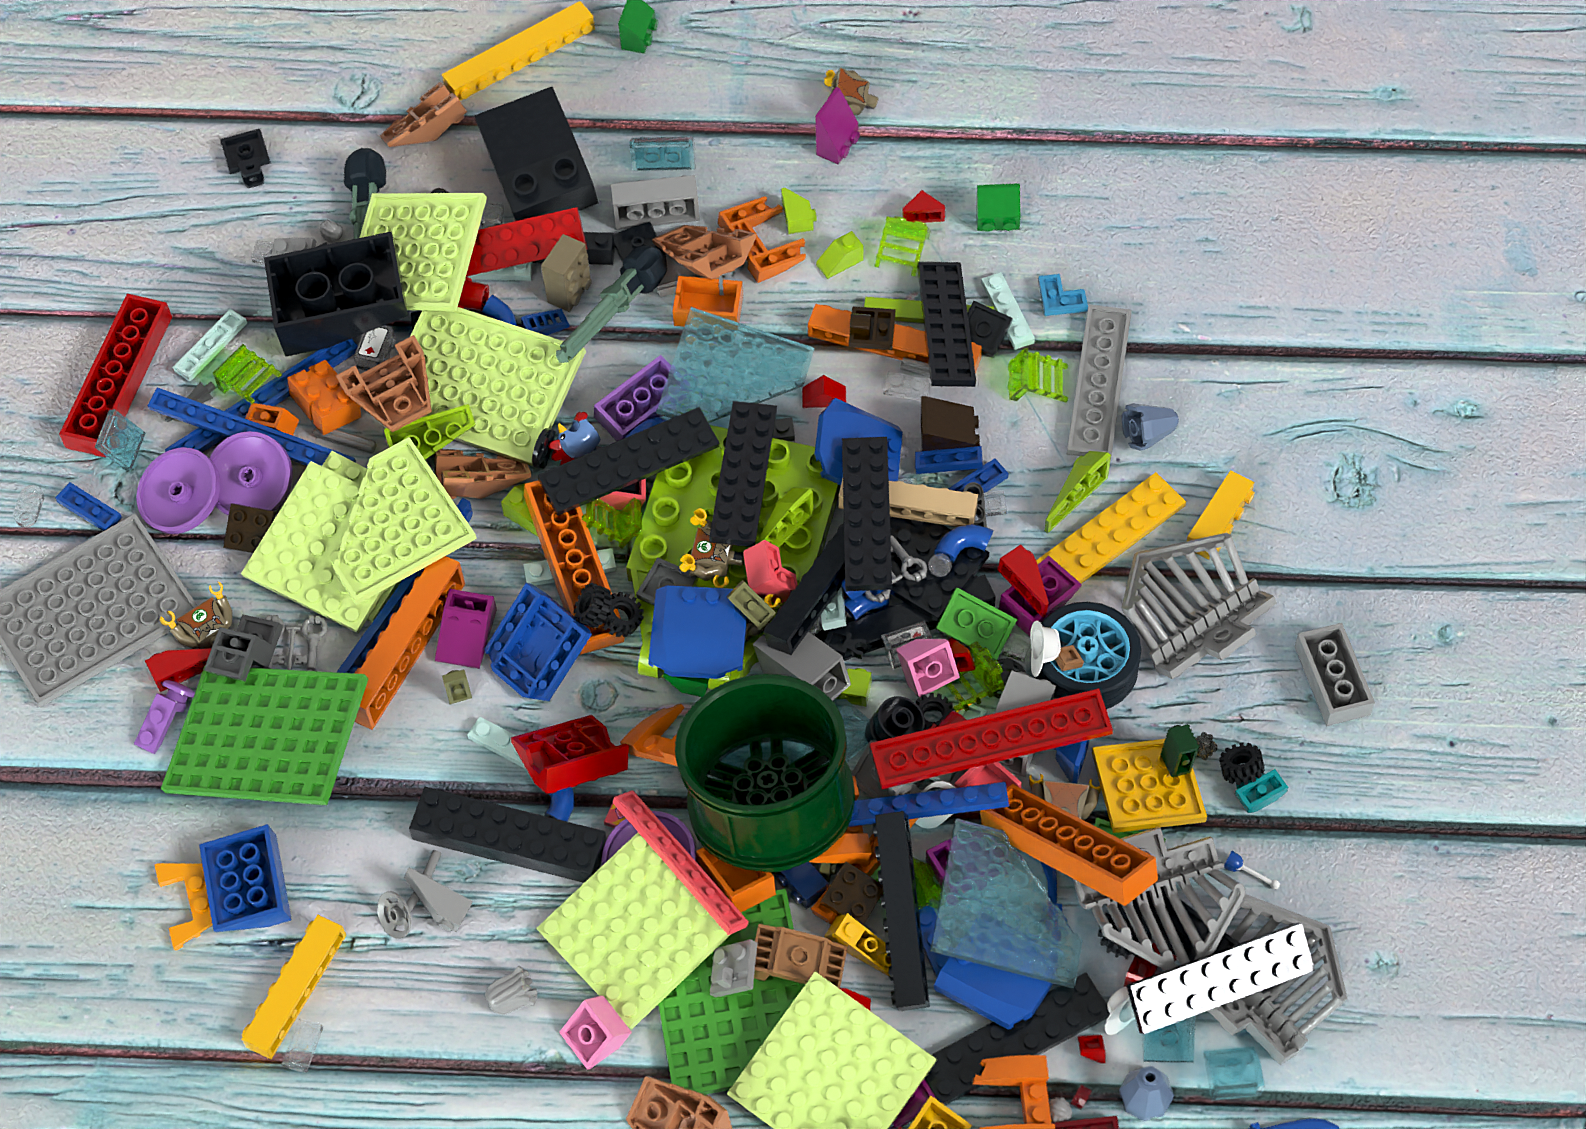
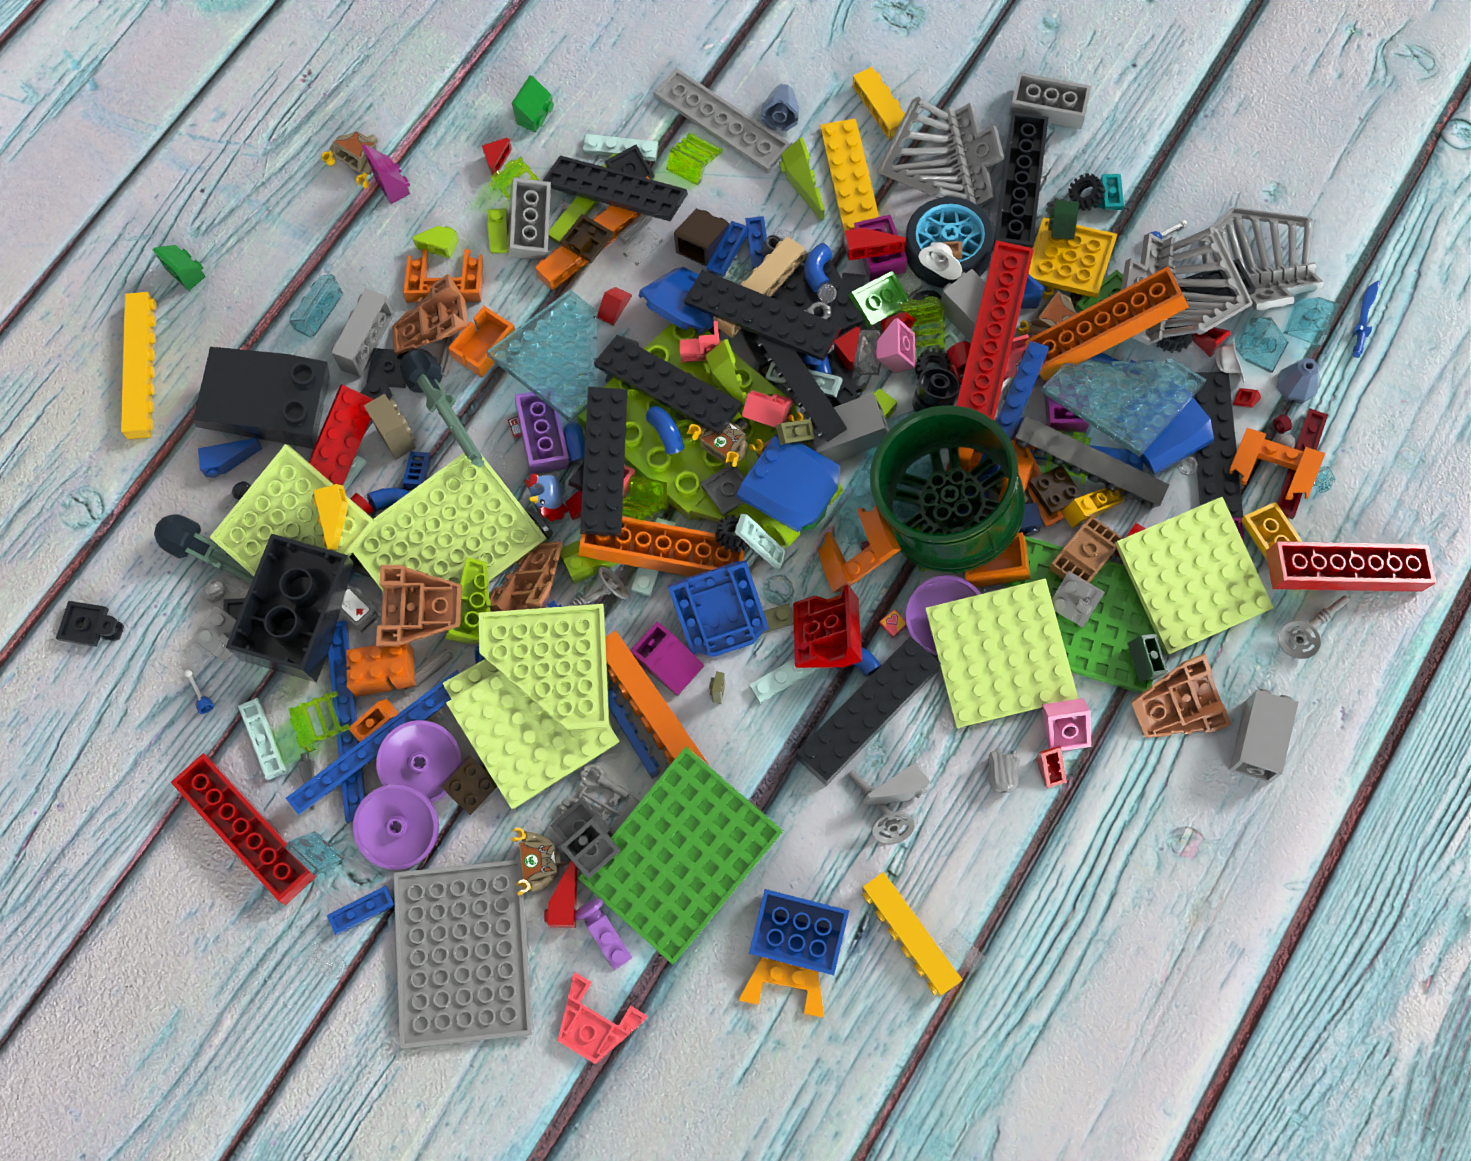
camera: 60 degrees left, 10 degrees up
nougat wedge [380,82,467,147] -> none
black tyre [574,583,612,628] -> none
coral tile [612,790,749,935] -> none
dark azure plate [1038,274,1088,316] -> none
plate [1126,923,1315,1034] -> none
none -> hinge [184,669,214,714]
none -> blue slope [198,438,262,478]
none -> yellow slope [313,484,348,551]
none -> light grey brick [507,177,551,261]
none -> coral wing [557,972,648,1064]
none -> light grey dish [565,567,629,607]
none -> blue cylinder [646,406,685,454]
none -> coral panel [680,321,719,363]
none -> light aqua plate [735,514,786,569]
none -> olive plate [764,603,794,633]
none -> red slope [833,327,860,371]
none -> black brick [992,112,1049,252]
none -> red slope [1035,745,1067,788]
none -> dark green brick [1127,634,1168,682]
none -> clear plate [1177,456,1198,476]

